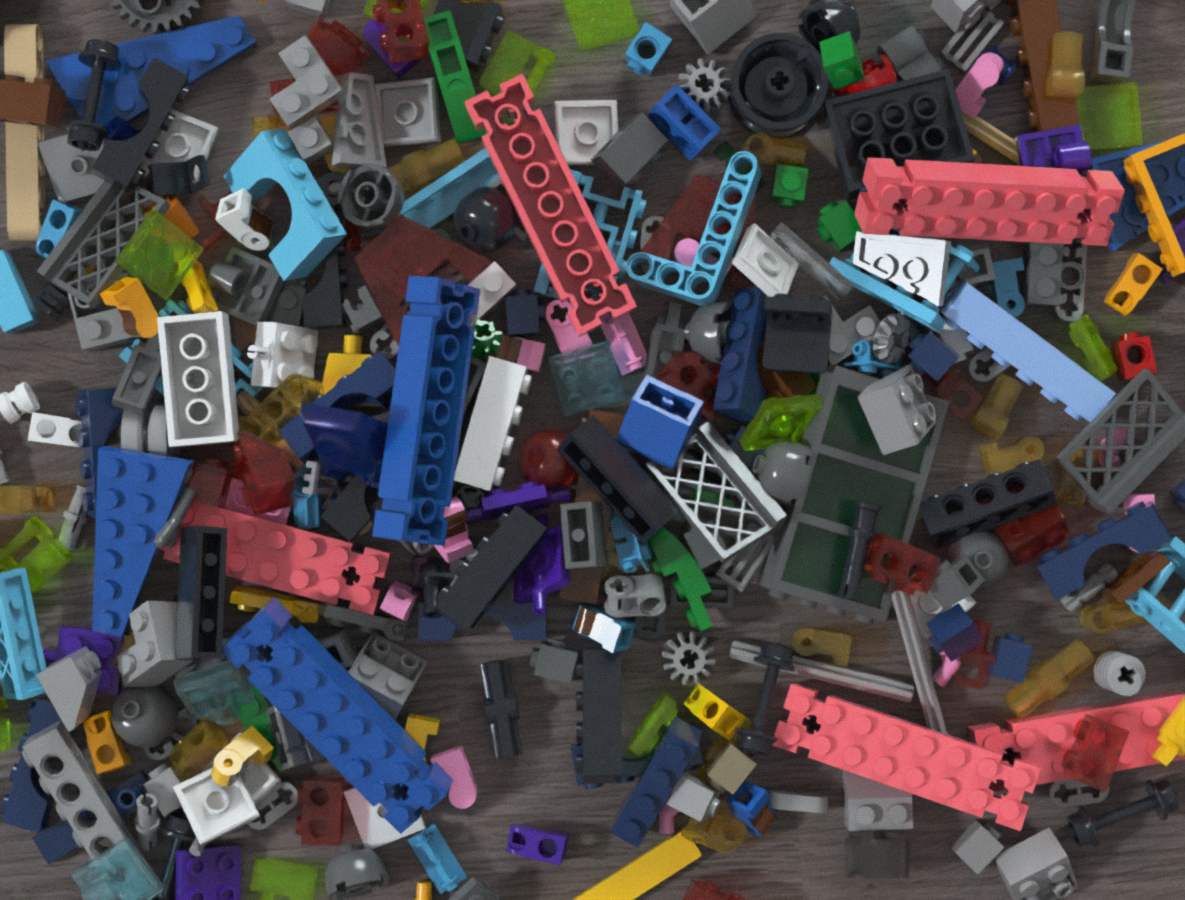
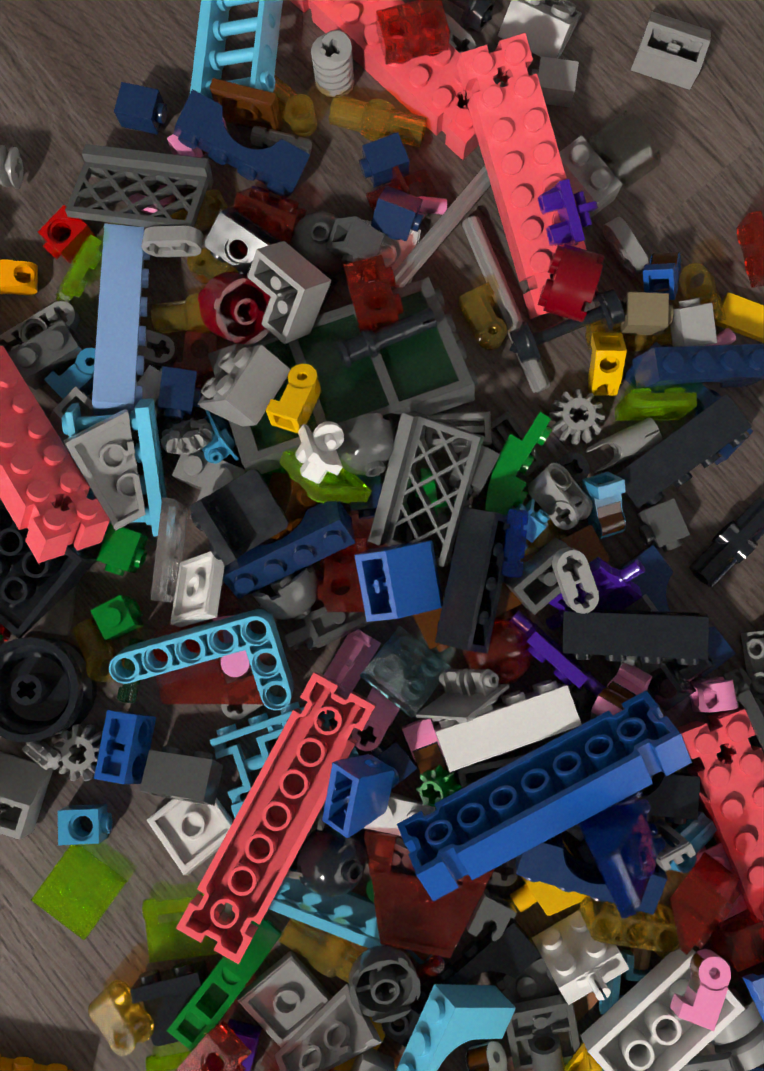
camera: 115 degrees left, 5 degrees down
none -> light grey axle [22,740,61,770]
none -> light grey beam [141,226,204,257]
none -> dark red brick [198,272,271,345]
none -> light grey brick [248,241,331,344]
none -> yellow leg [266,363,321,434]
none -> white hips [295,421,344,484]
none -> blue torso [322,754,399,838]
none -> light grey hinge [416,669,509,723]
none -> clear blue axle [502,509,529,578]
none -> dark red brick [537,244,605,322]
none -> dark purple hips [538,179,598,246]
none -> light grey beam [552,547,599,614]
none -> light grey piece [584,417,662,473]
none -> bright pink leg [670,949,731,1031]

